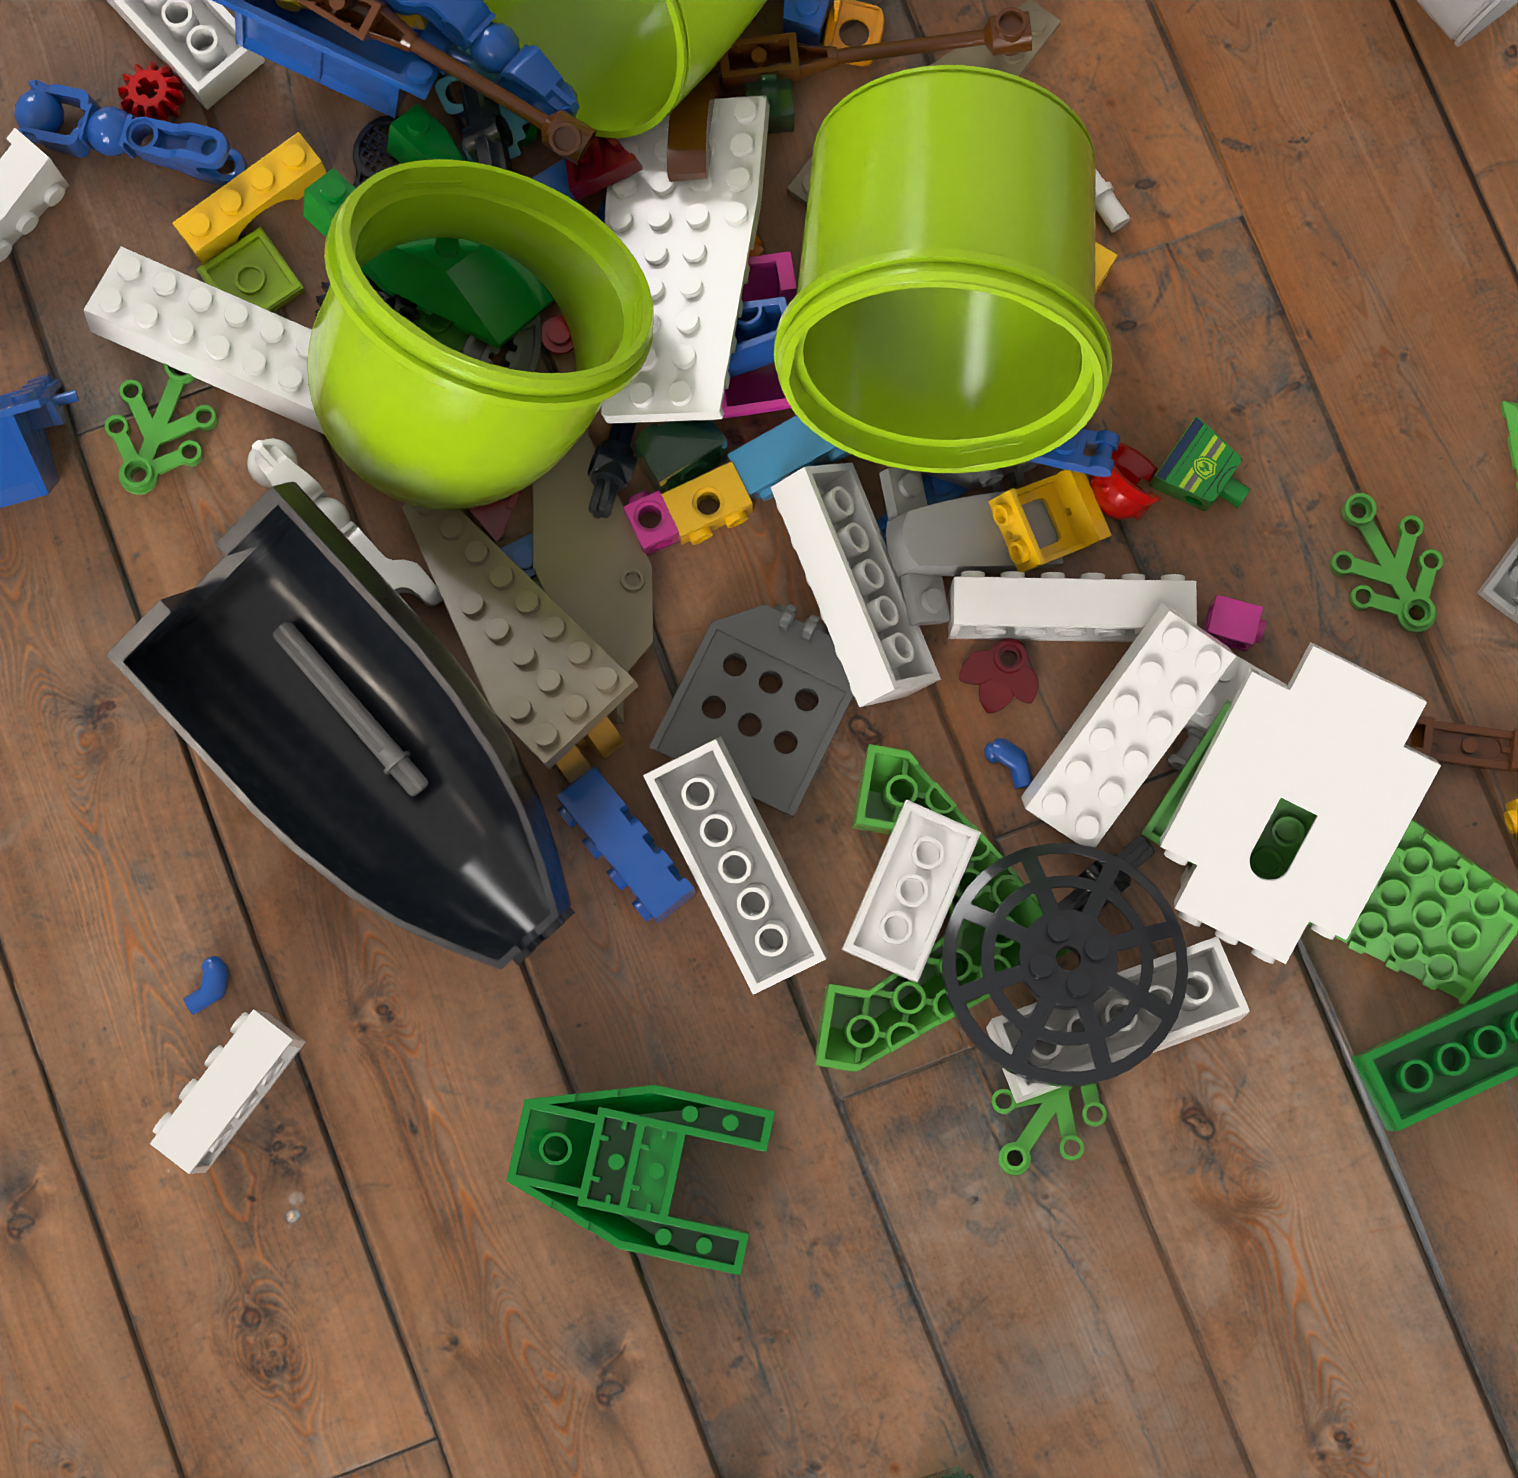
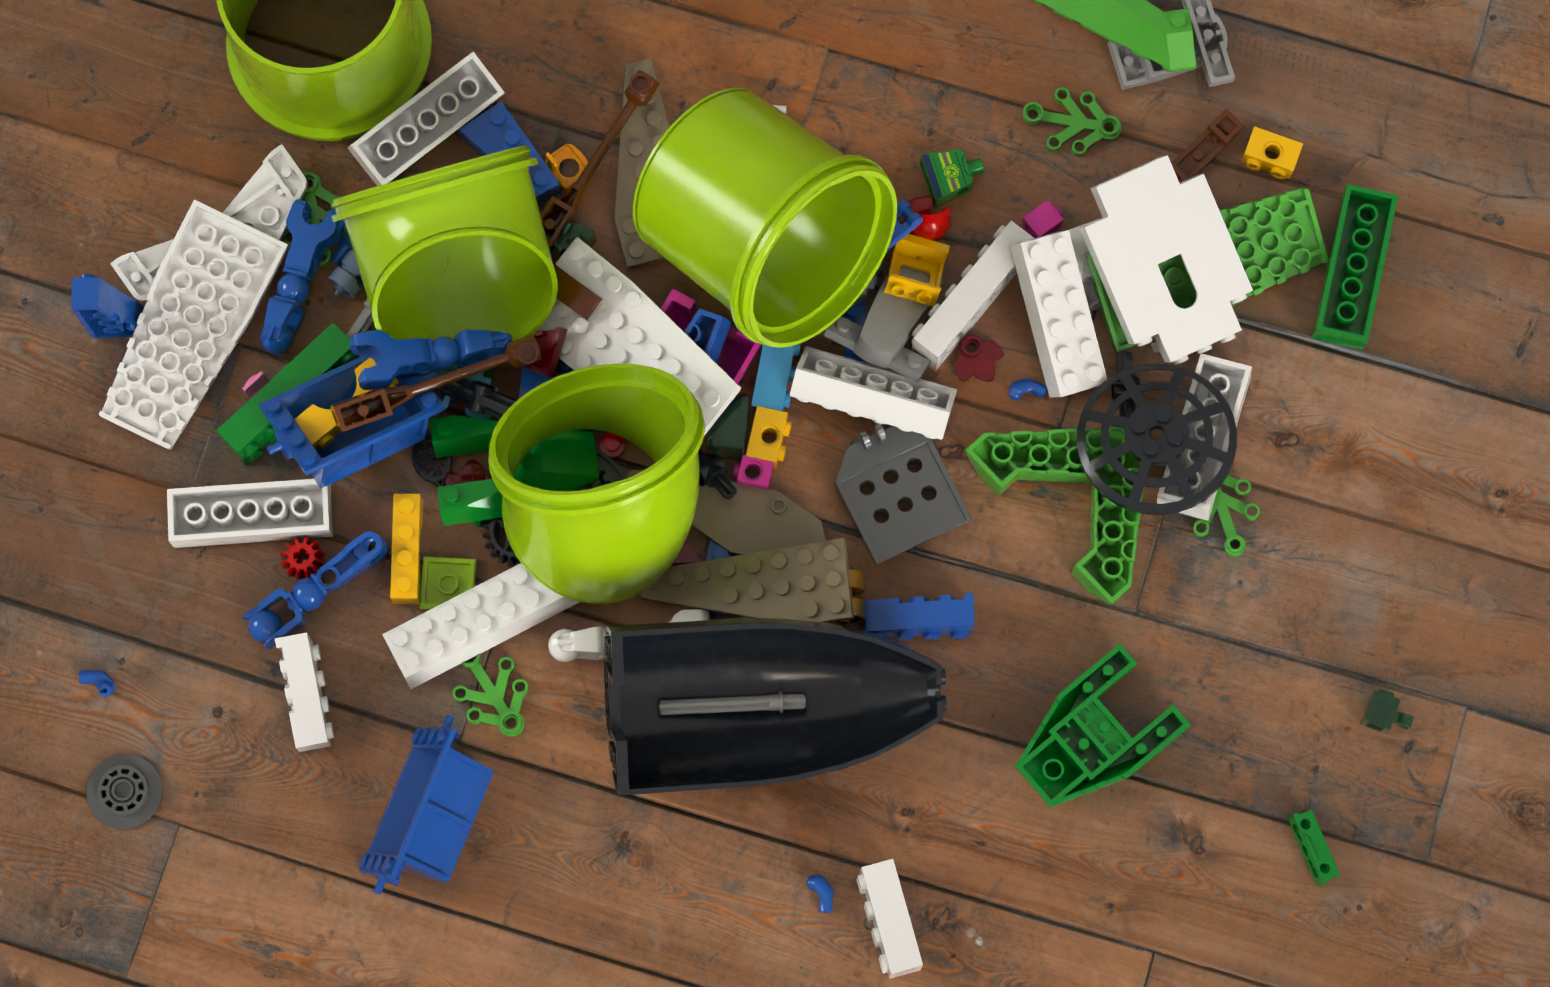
camera: 50 degrees left, 5 degrees down
white brick [643,736,829,995] -> none
white tile [841,800,981,982] -> none

